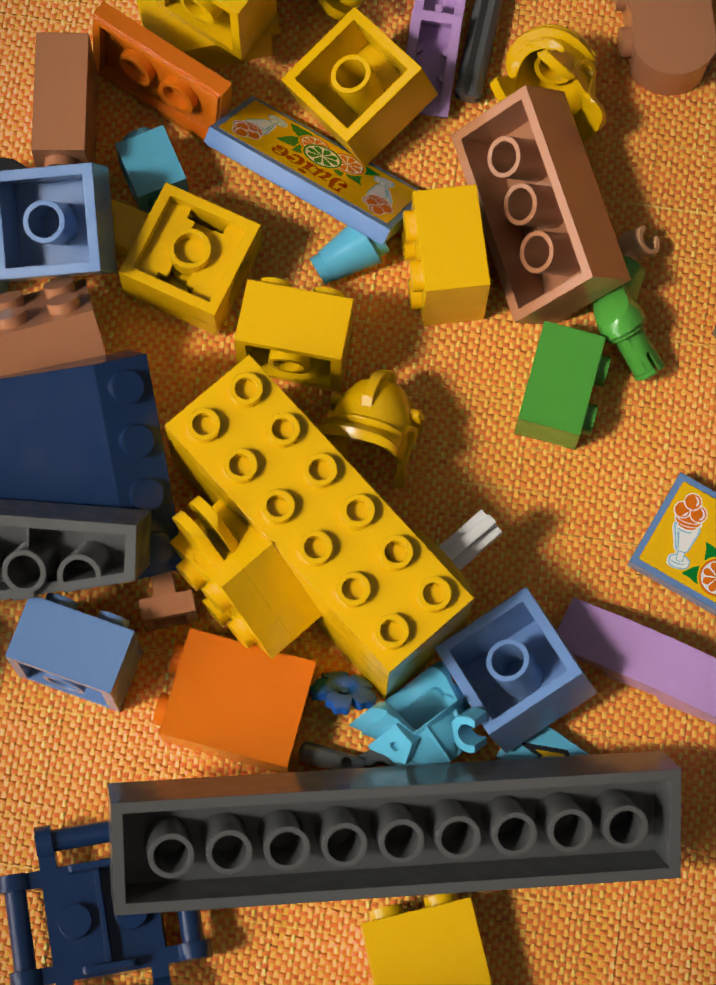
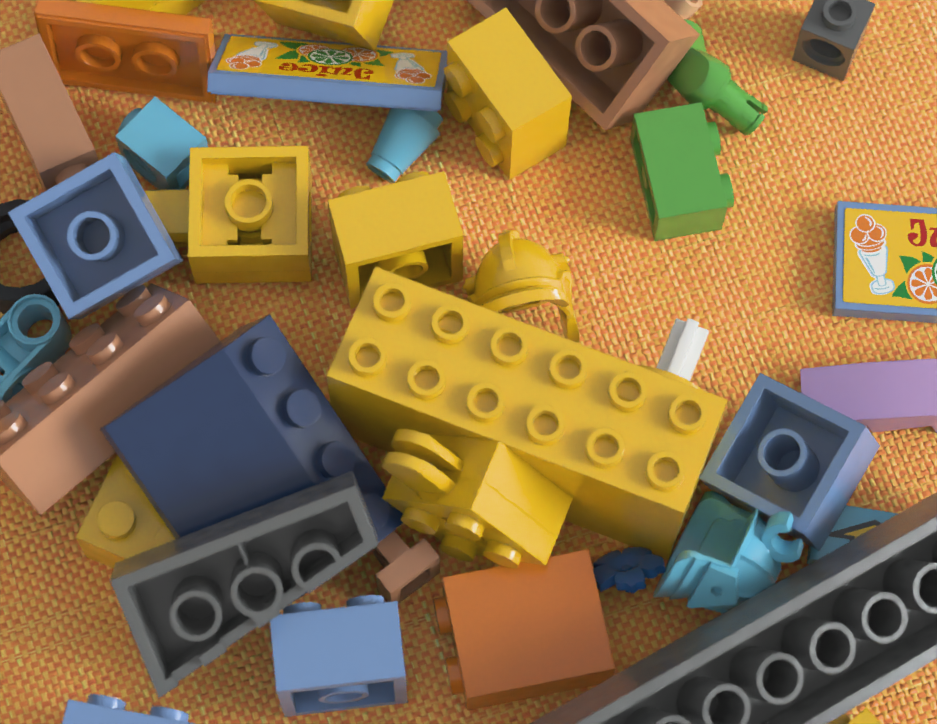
camera: 25 degrees left, 5 degrees down
dark grey bar [298,741,397,770] -> none

